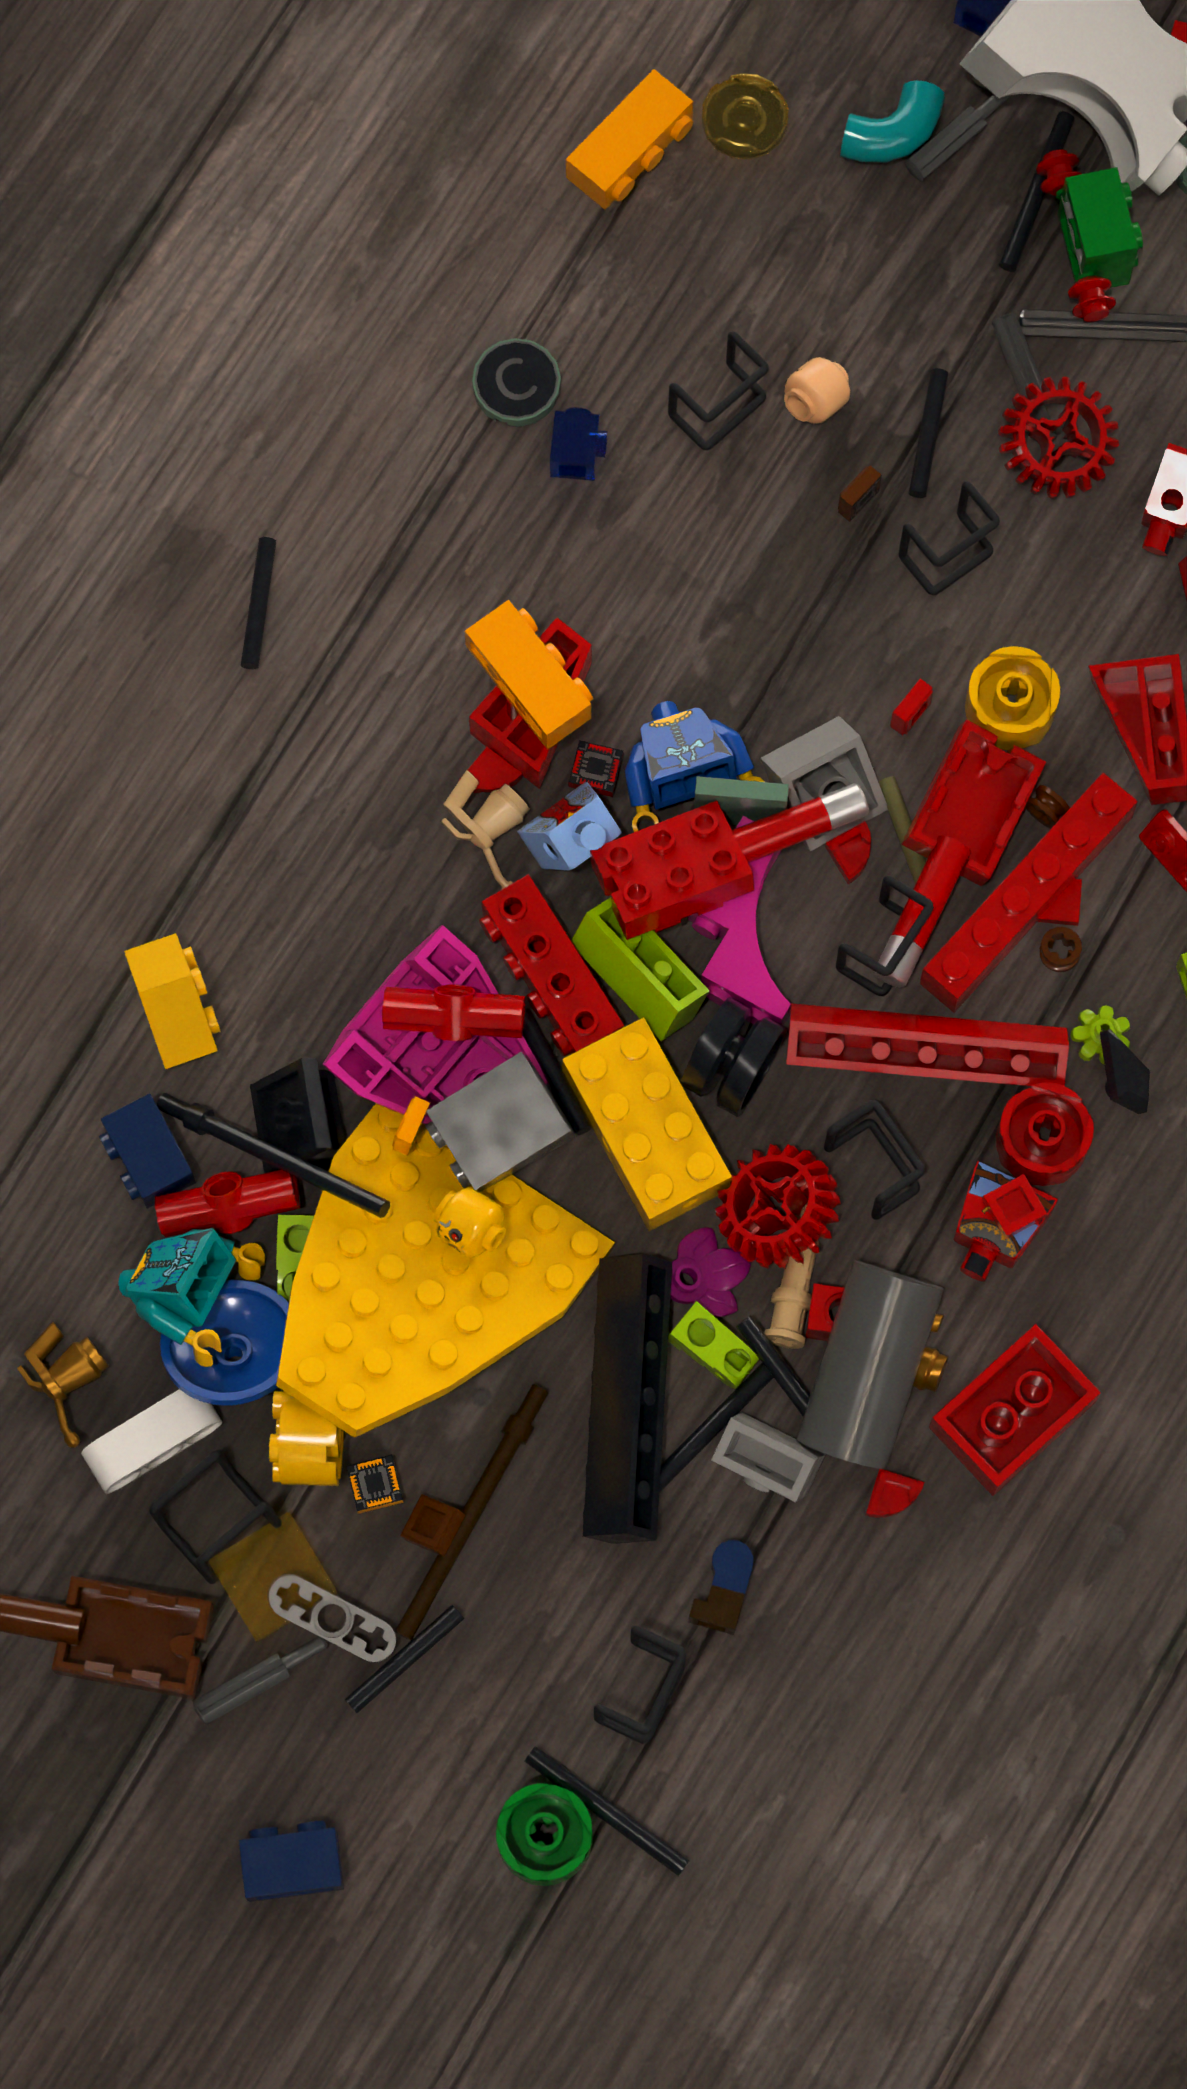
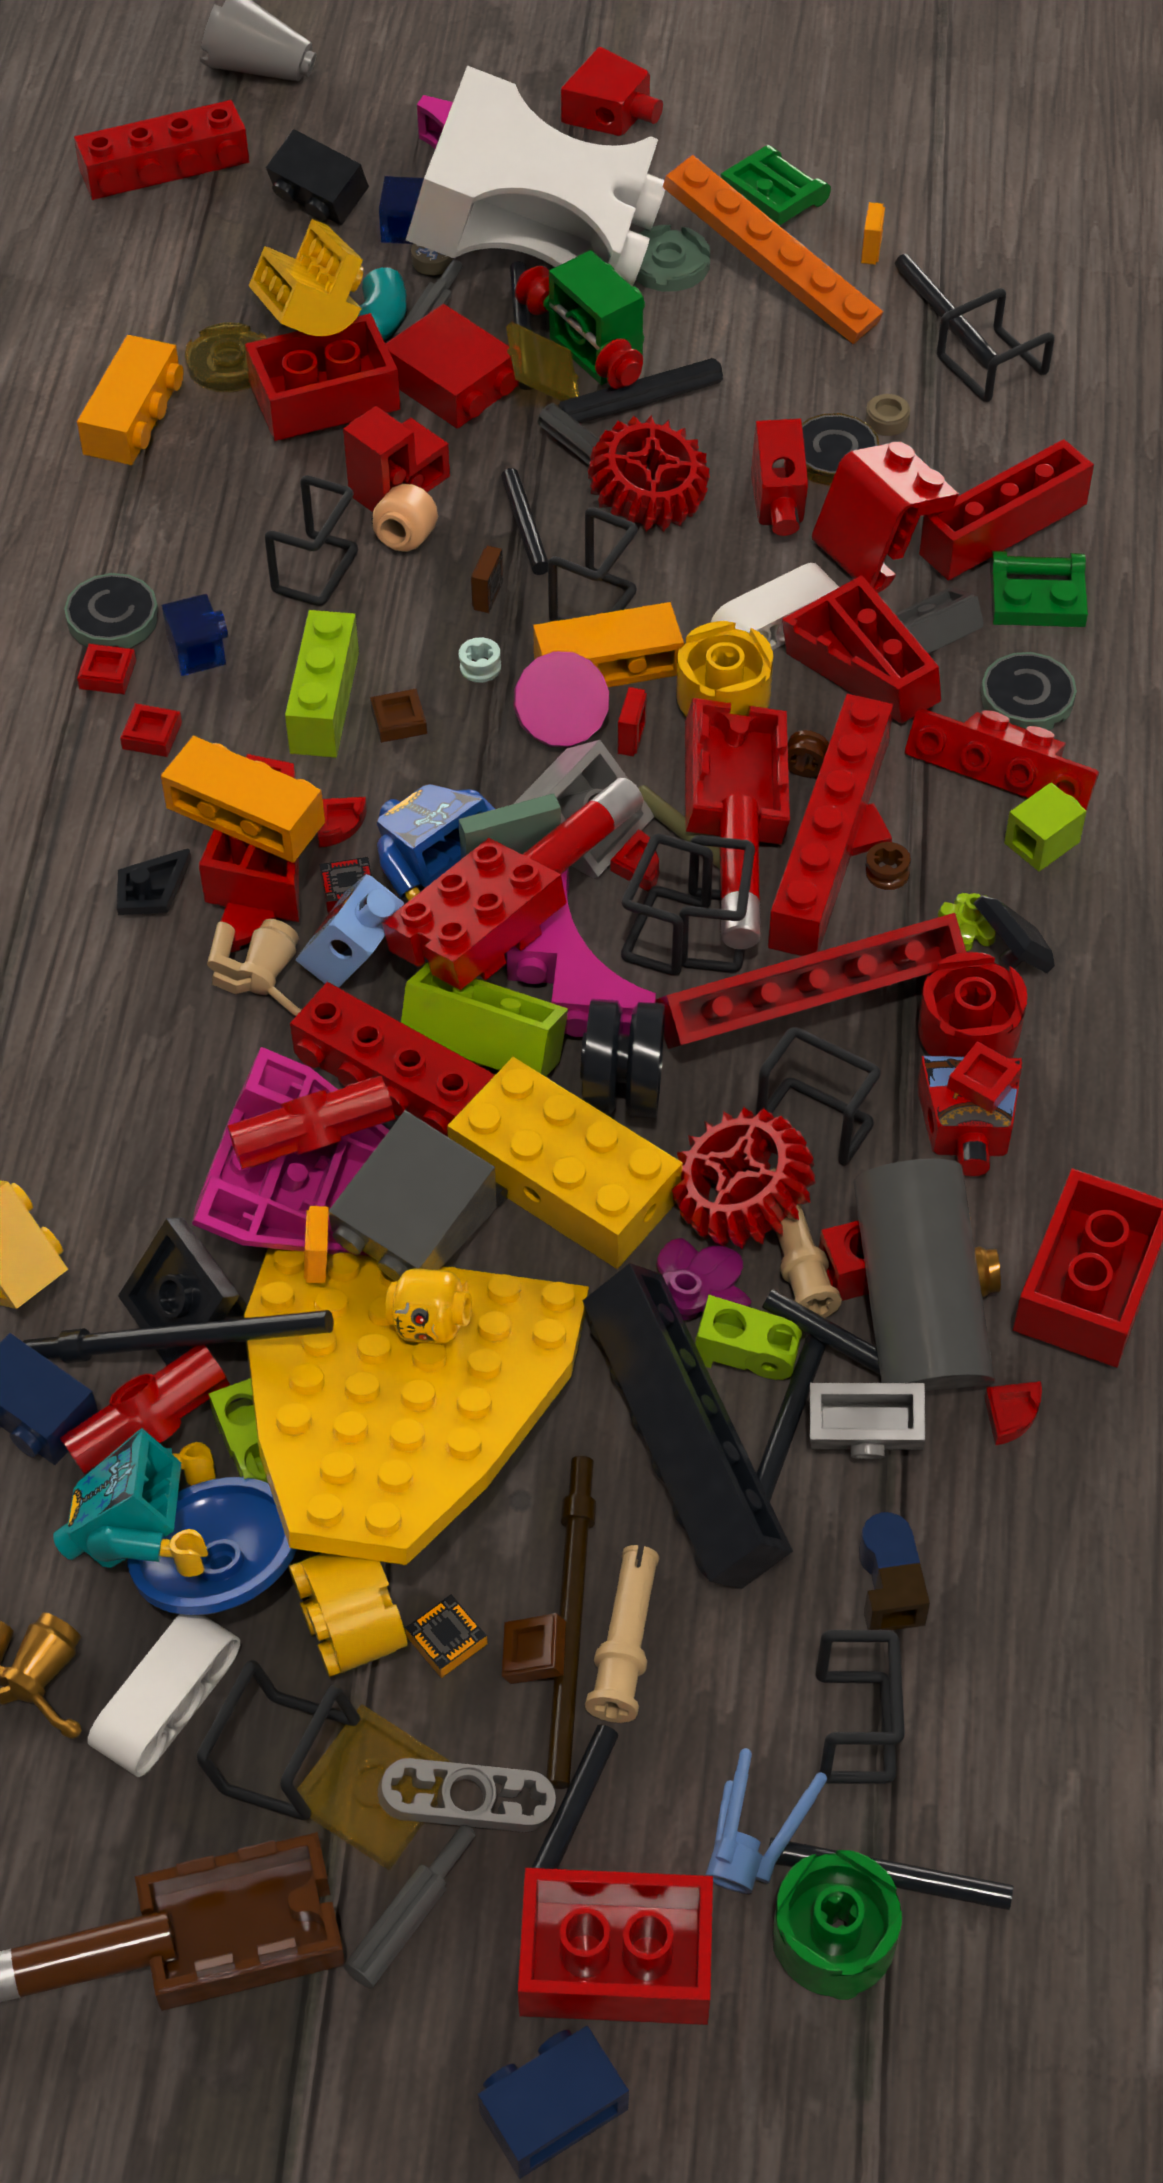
camera: 25 degrees left, 20 degrees down
none -> red tile [77,644,136,695]
none -> black piece [117,849,191,915]
none -> red tile [120,703,182,757]
none -> red brick [245,313,400,441]
none -> yellow brick [249,219,364,336]
none -> lime brick [285,610,359,758]
none -> red tile [318,797,367,848]
none -> red brick [343,406,450,512]
none -> reddish brown tile [370,689,427,743]
none -> red brick [385,303,519,429]
none -> light aqua bush [459,637,501,682]
none -> clear yellow piece [506,322,579,401]
none -> dark pink tile [514,651,609,748]
none -> red brick [518,1868,713,2025]
none -> light orange brick [533,602,684,687]
none -> tan pin [585,1545,659,1723]
none -> black piece [621,834,713,975]
none -> medium blue plant [705,1748,827,1894]
none -> white beam [711,563,839,650]

